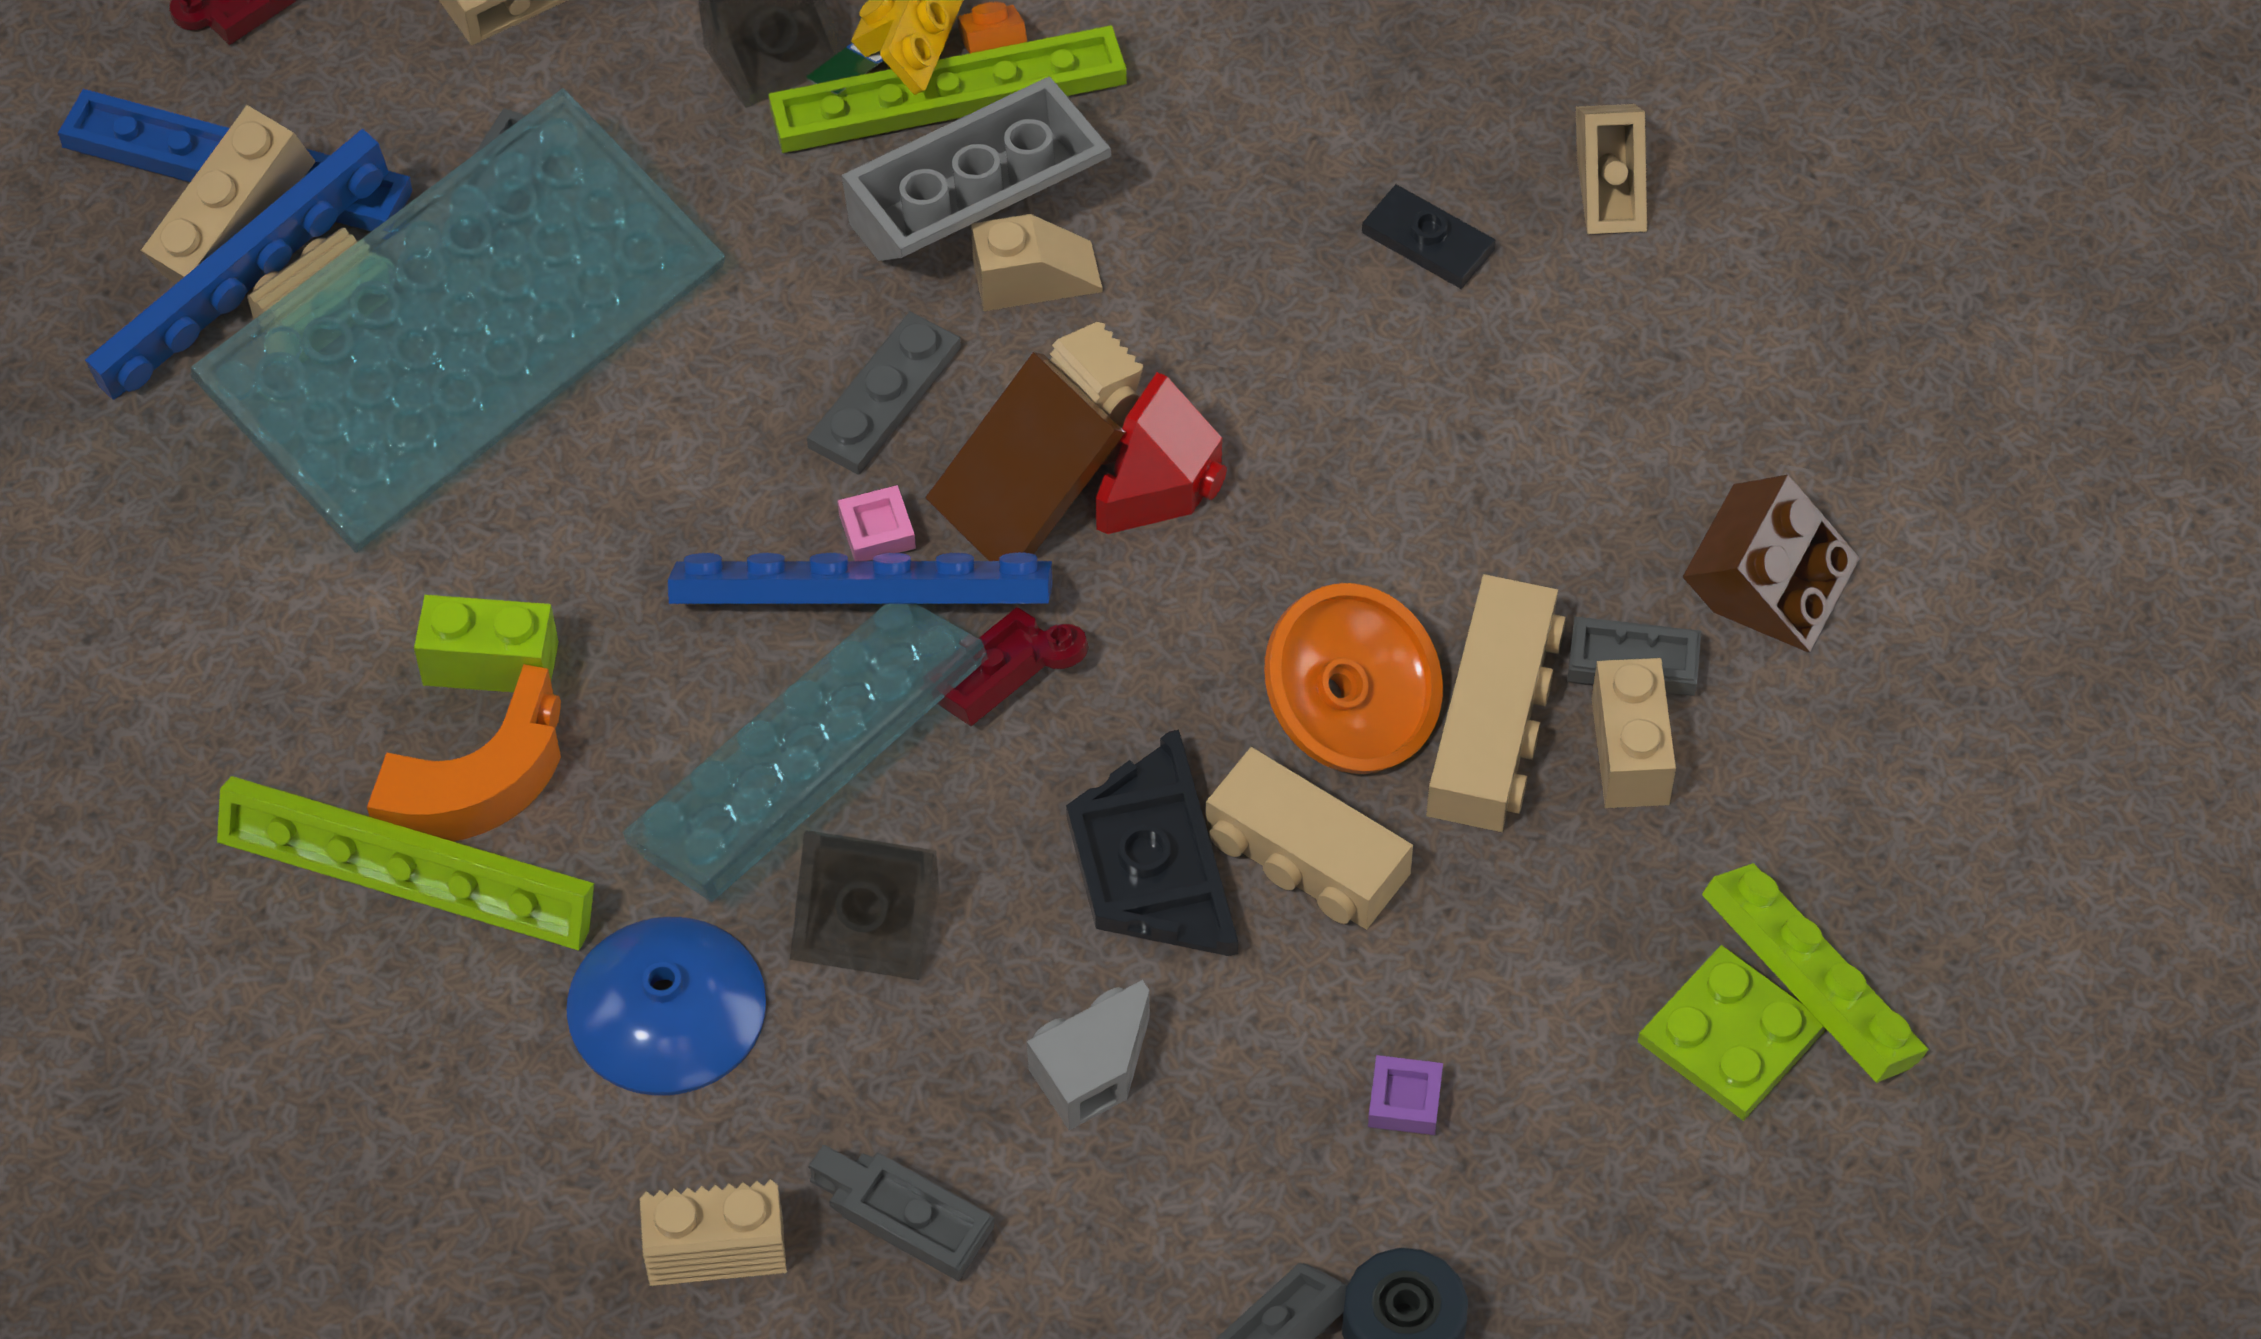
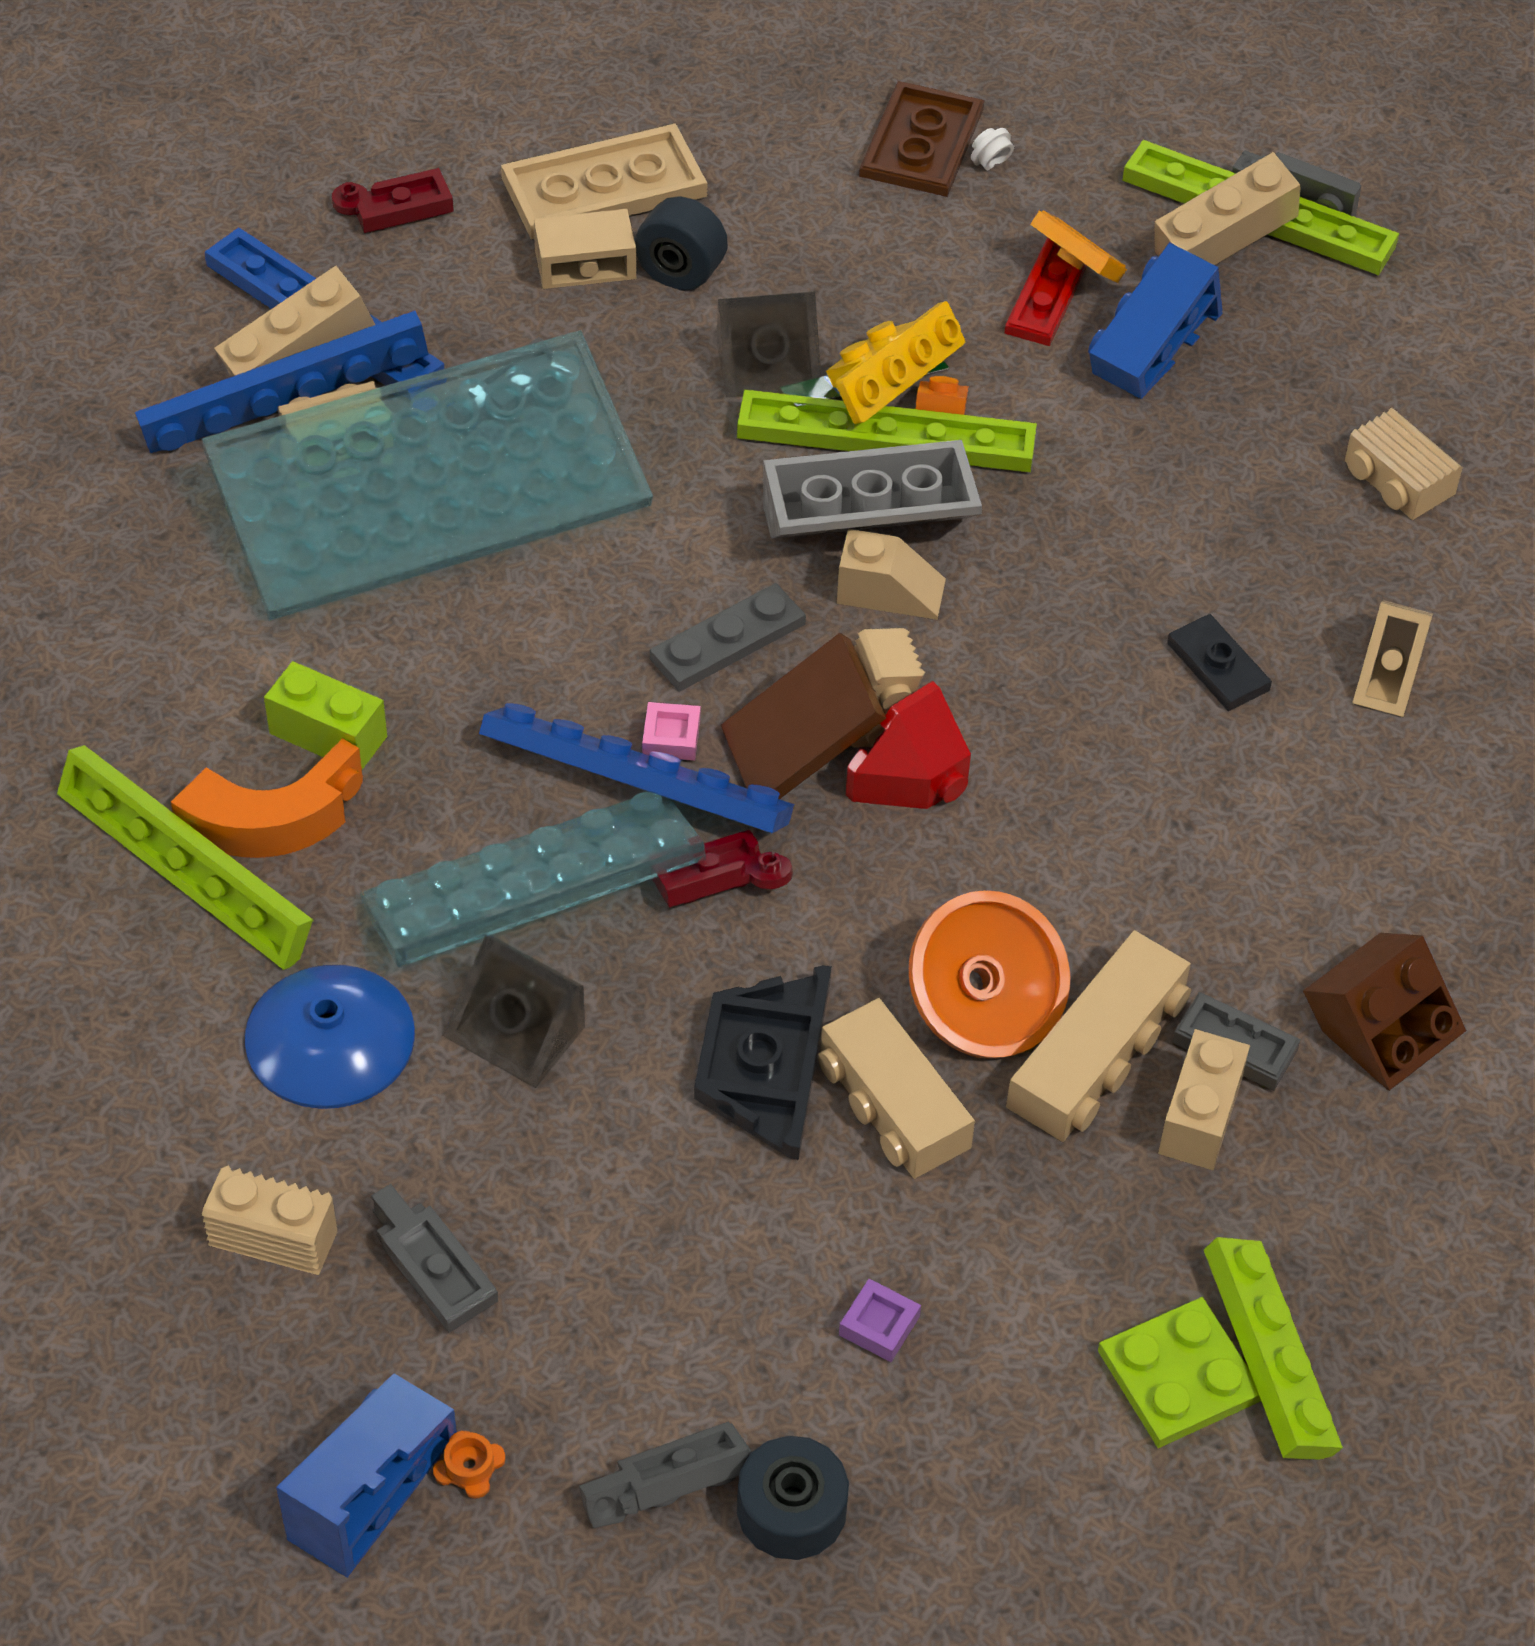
camera: 20 degrees right, 5 degrees down
light grey slope [1027,980,1150,1130] -> none

